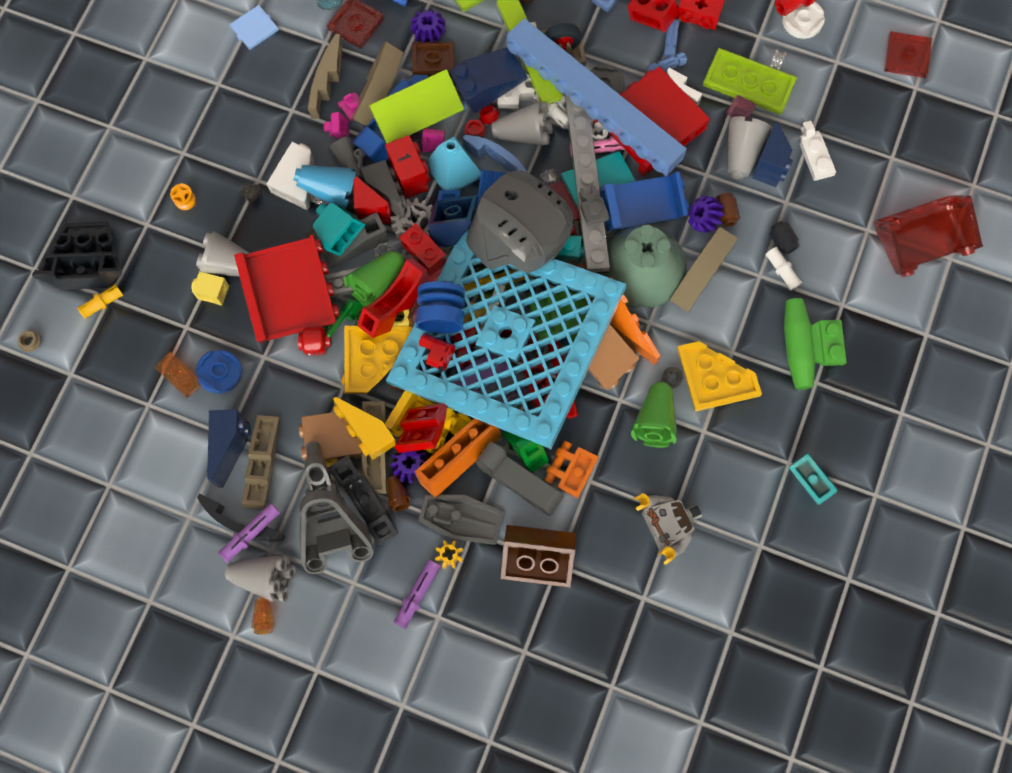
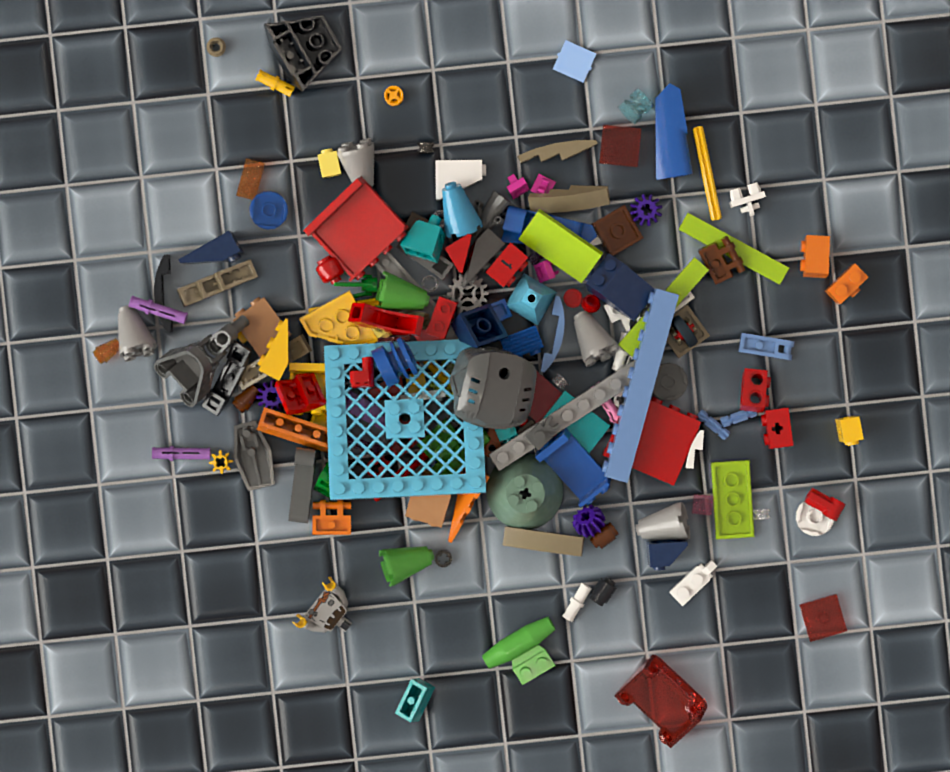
camera: 60 degrees right, 15 degrees up
reddish brown slope [501,525,577,587] -> none
yellow plate [677,341,762,412] -> none

